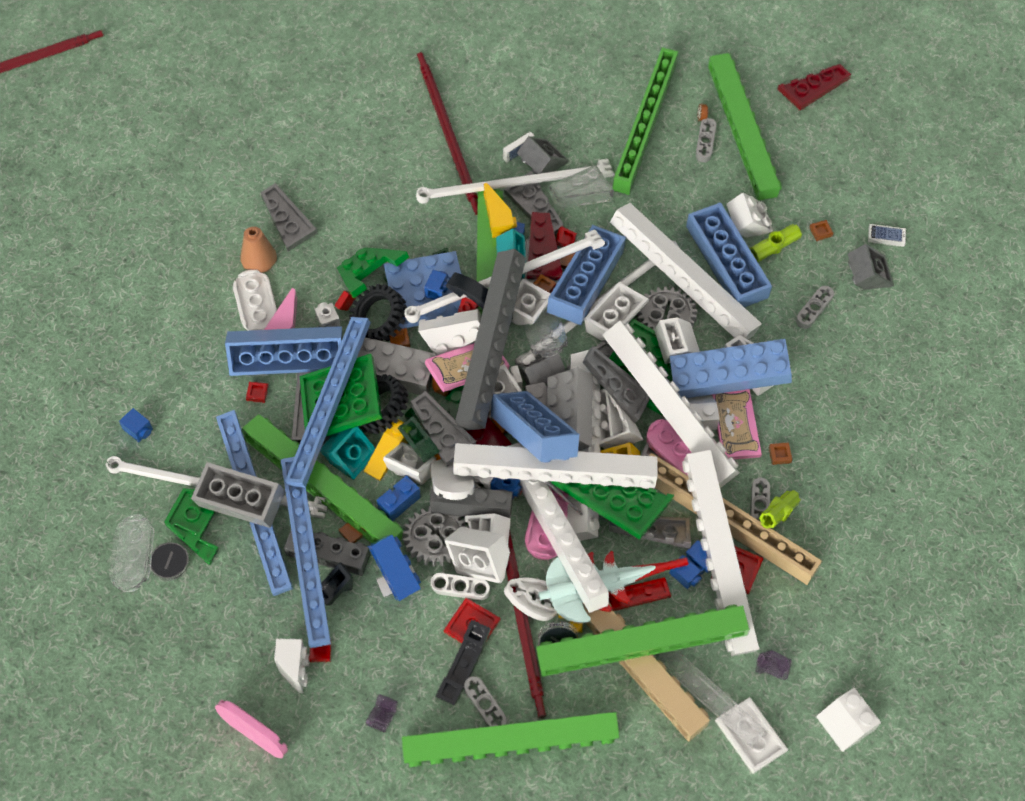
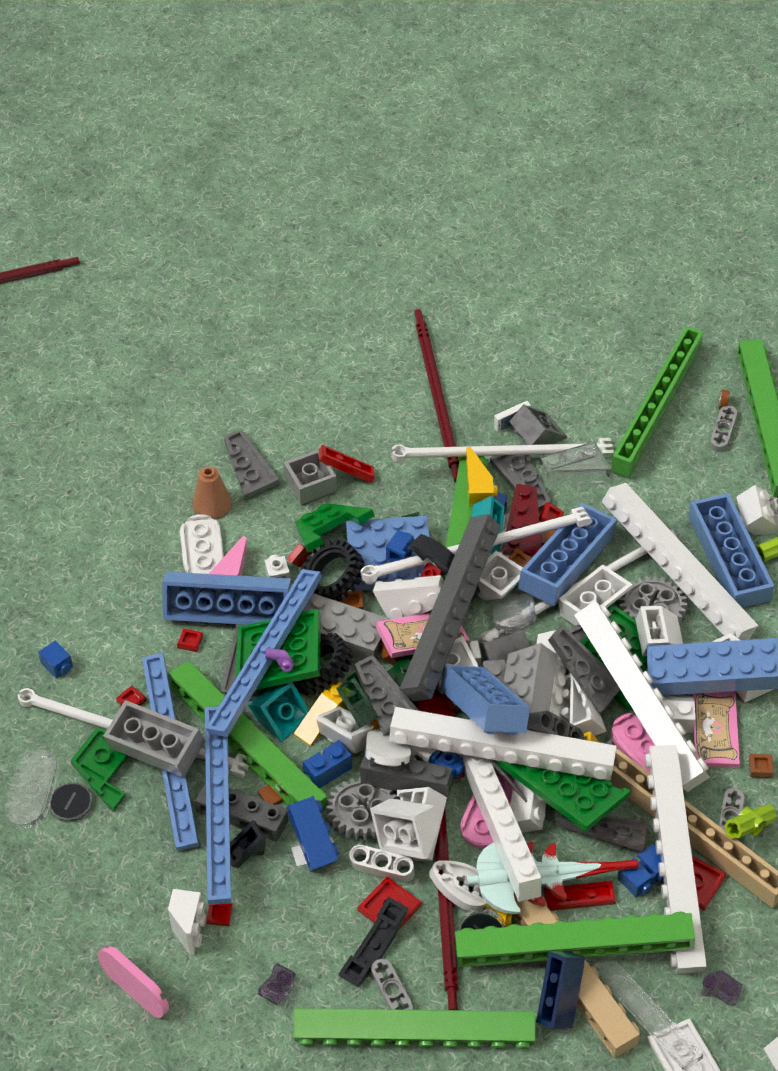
camera: 10 degrees right, 10 degrees down
none -> red tile [116,685,147,706]
none -> medium lavender arm [265,648,294,672]
none -> light grey brick [283,449,337,505]
none -> red tile [318,445,375,483]
none -> dark grey beam [527,710,584,740]
none -> dark blue brick [536,951,586,1029]

